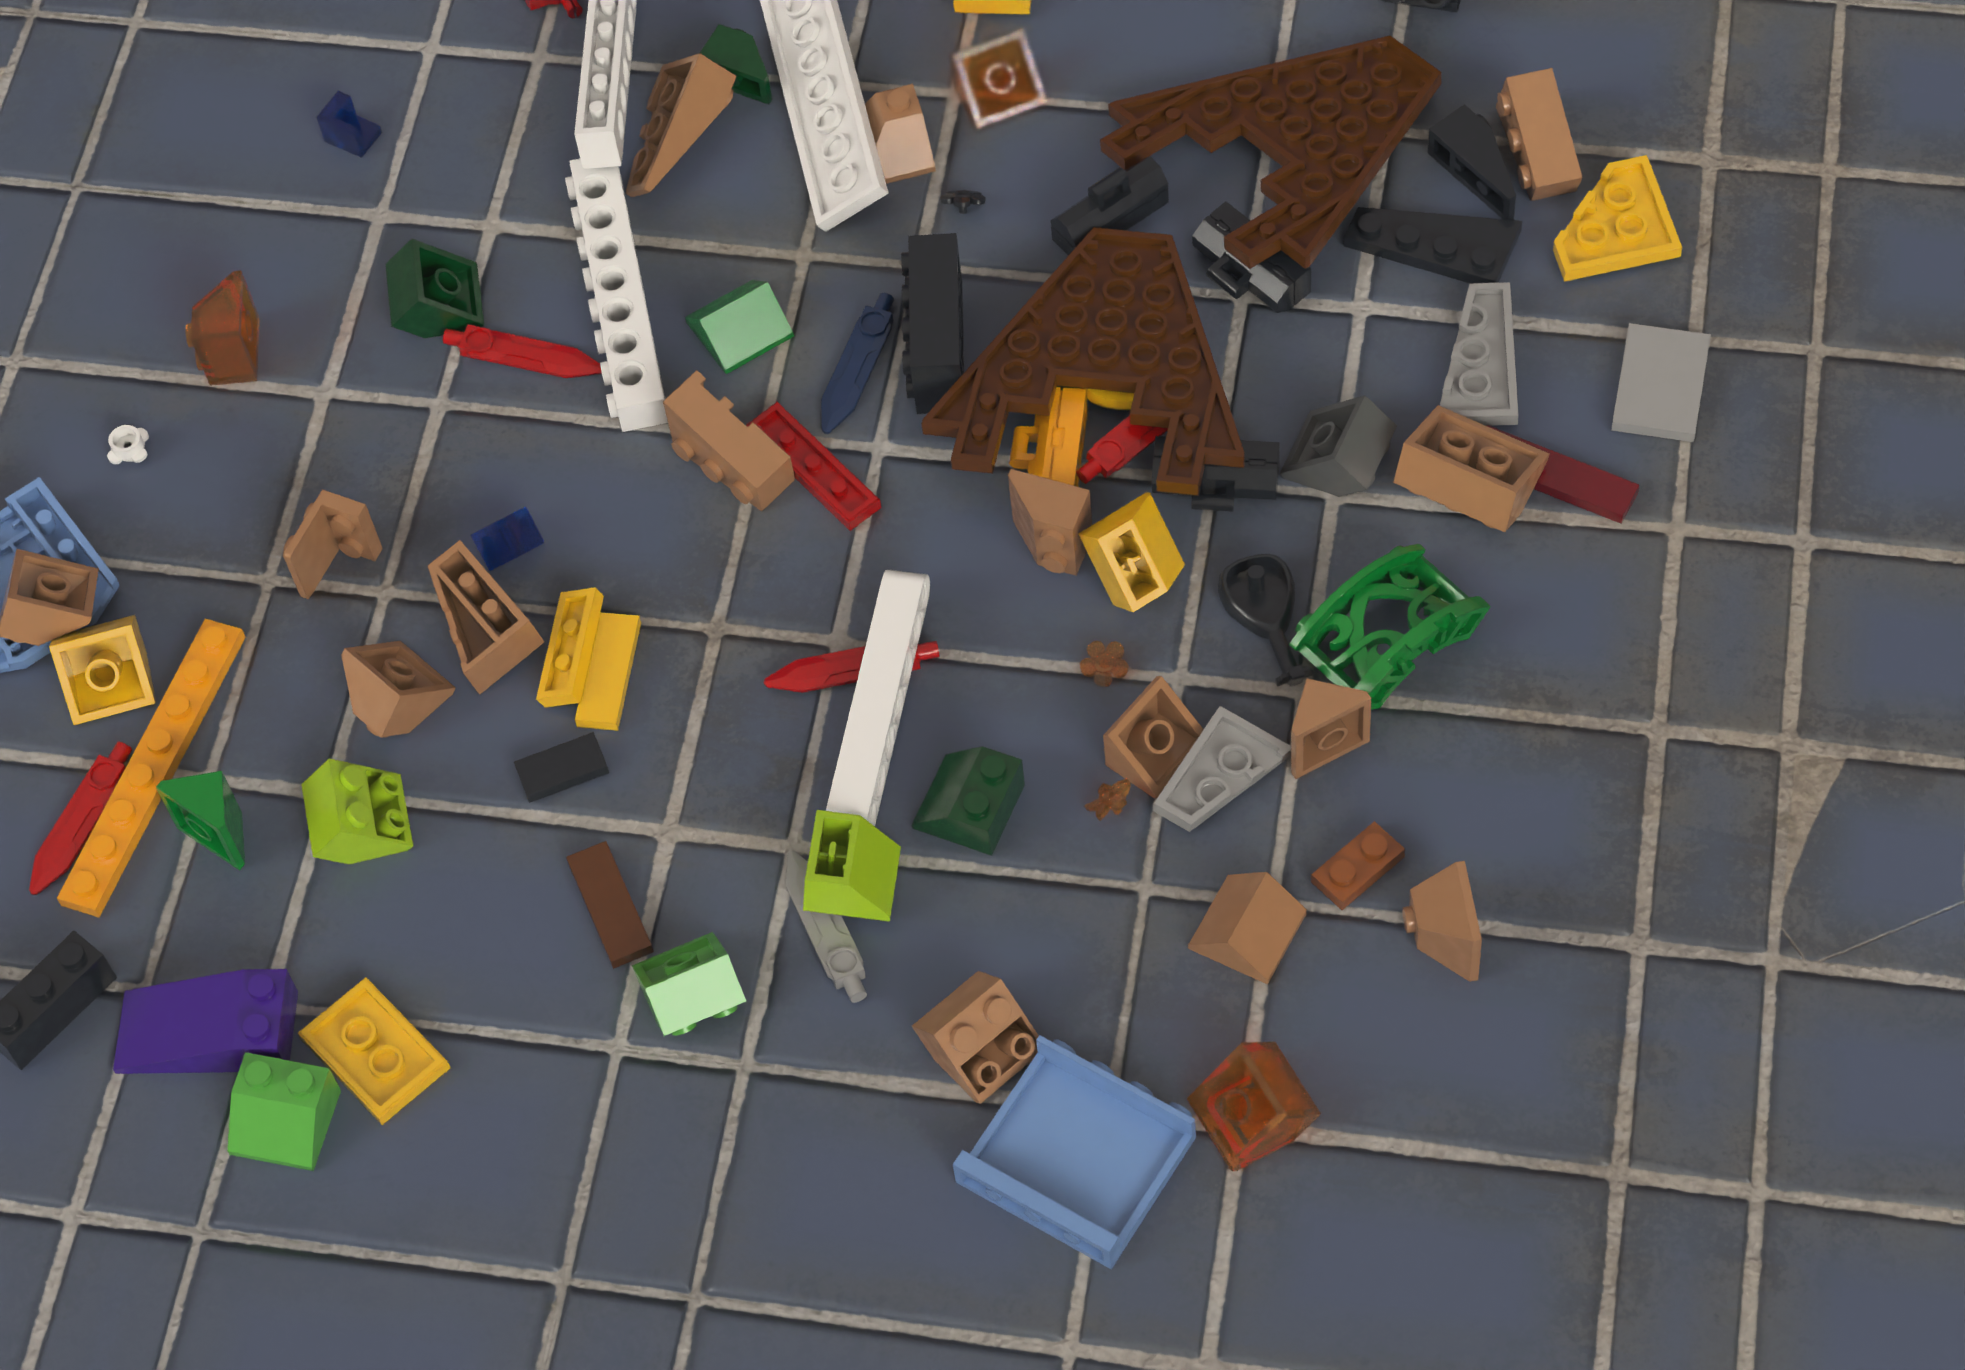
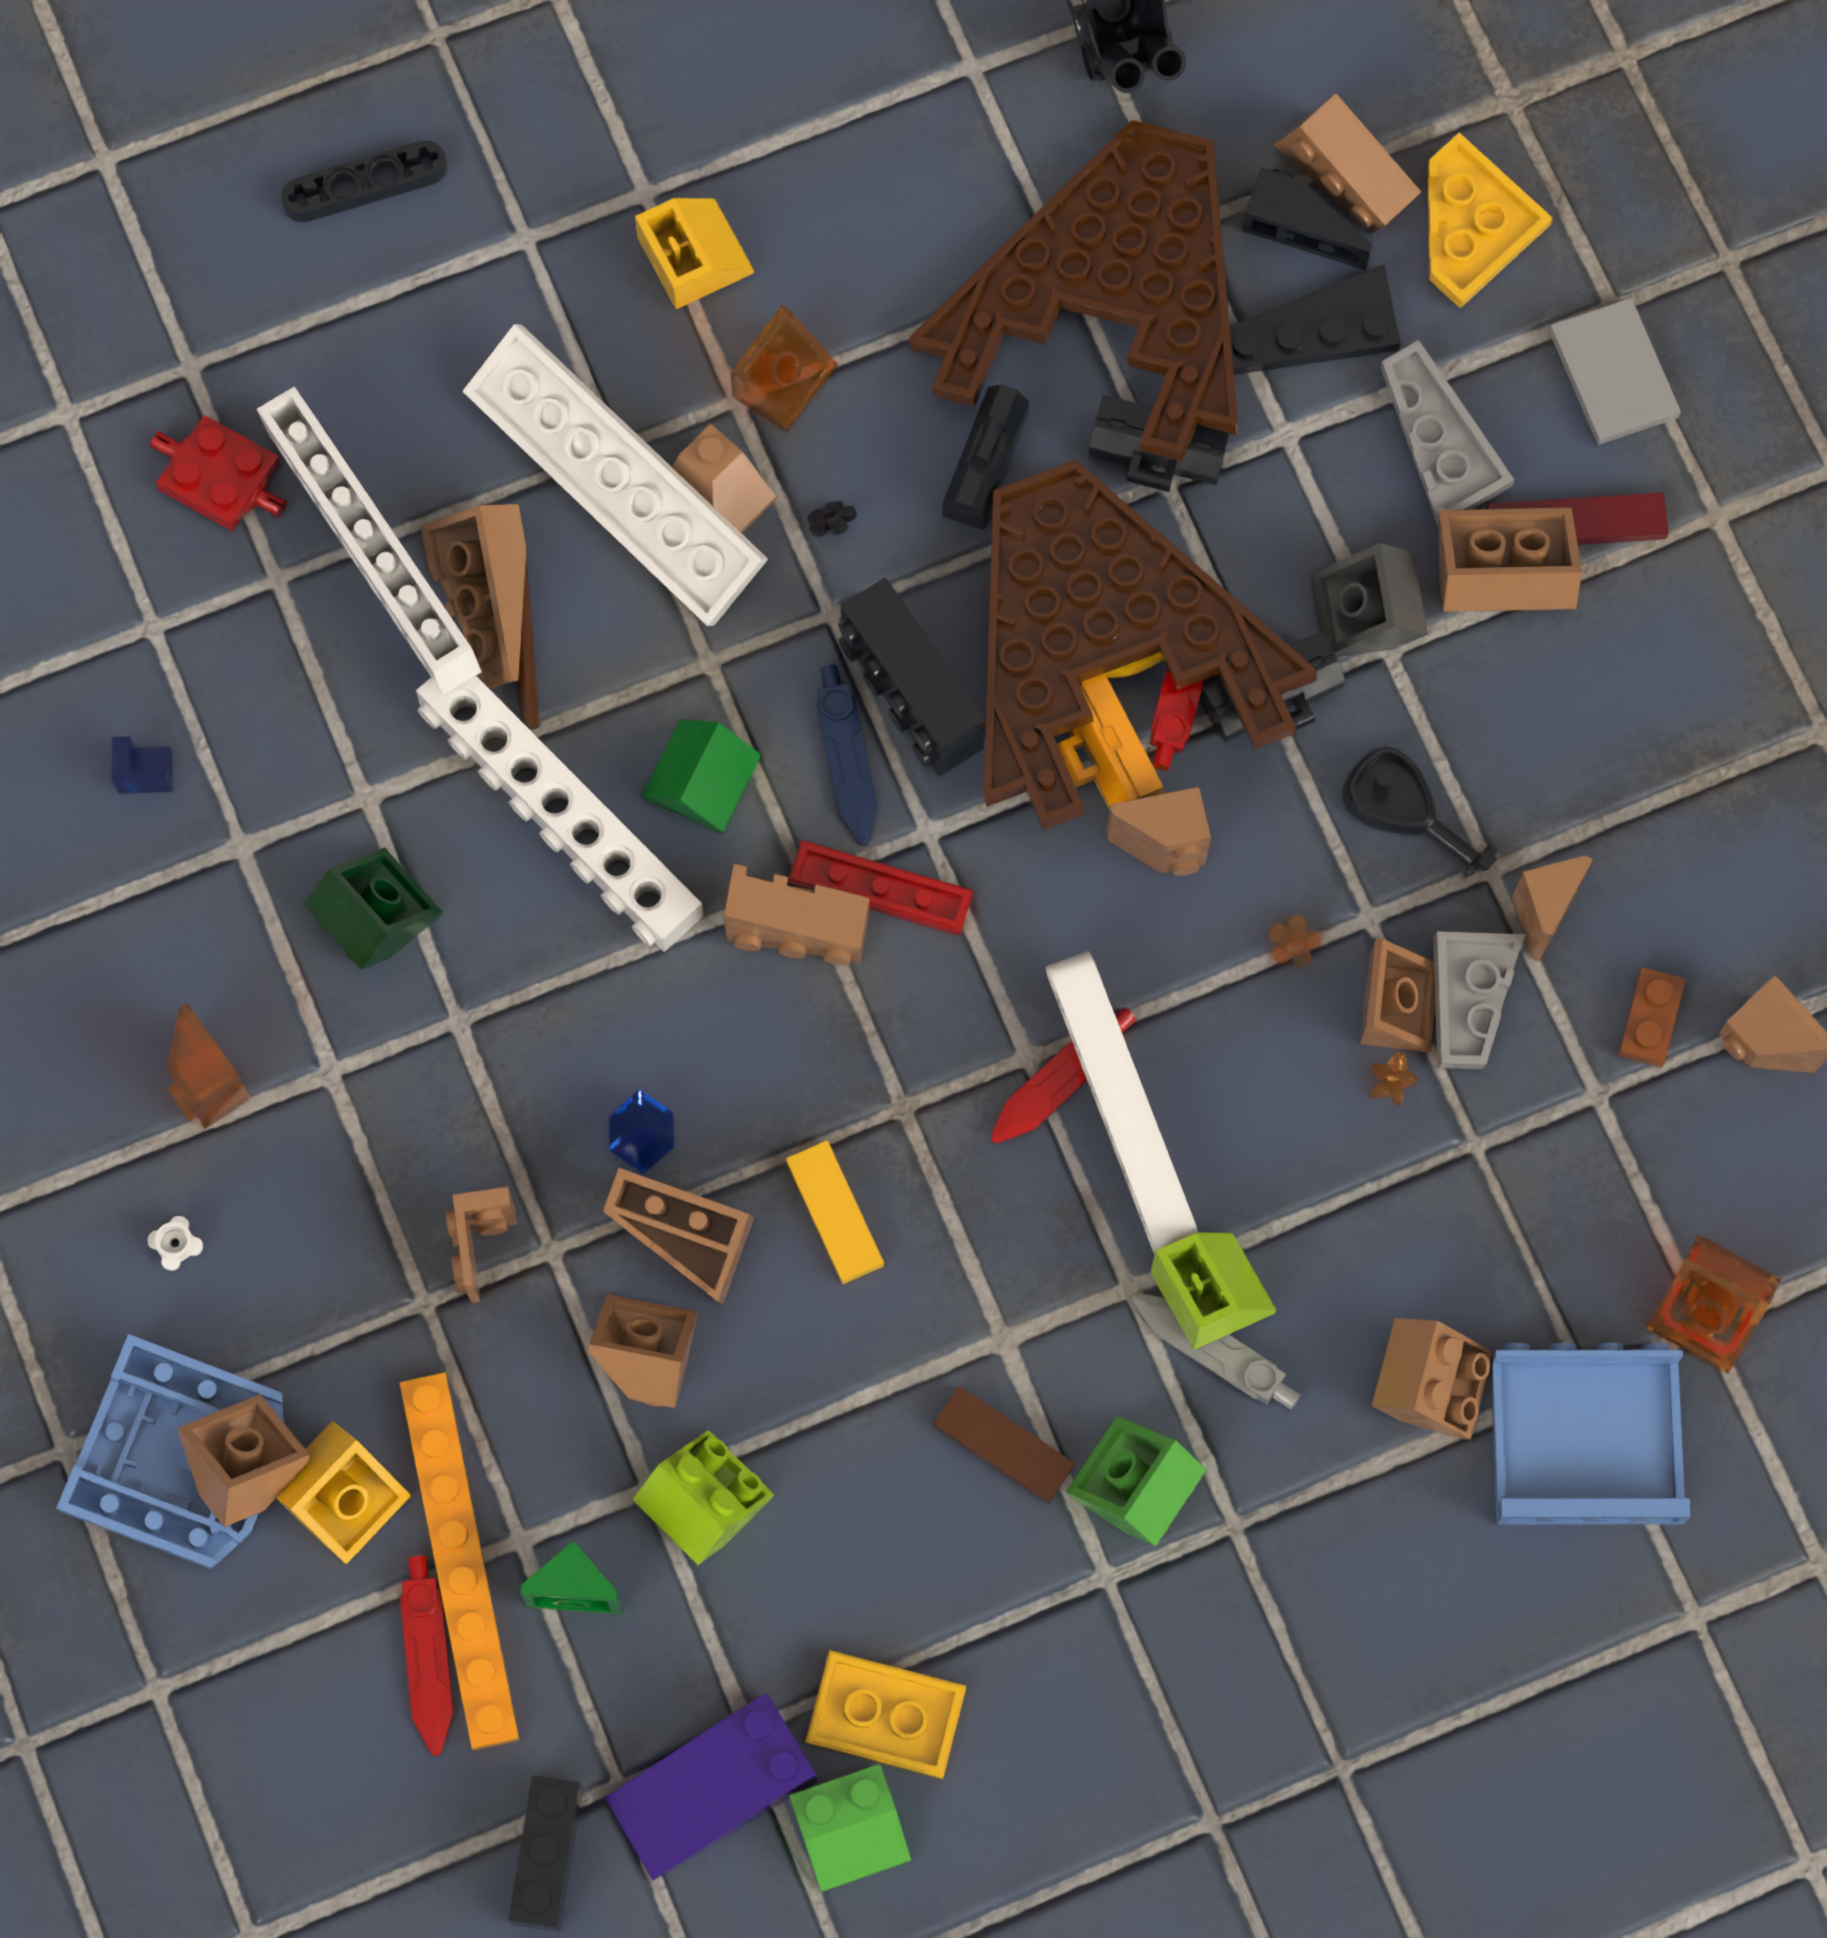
camera: 40 degrees left, 15 degrees up
red piece [443,324,602,378] -> none
black tile [514,732,609,803] -> none
yellow plate [536,587,604,707] -> none
dark green slope [700,24,772,105] -> none
dark green slope [912,746,1025,856] -> none
yellow slope [1078,492,1185,612] -> none
medium nougat slope [1188,872,1307,984] -> none
green fence [1289,544,1491,709] -> none
none -> reddish brown bar [518,558,540,730]

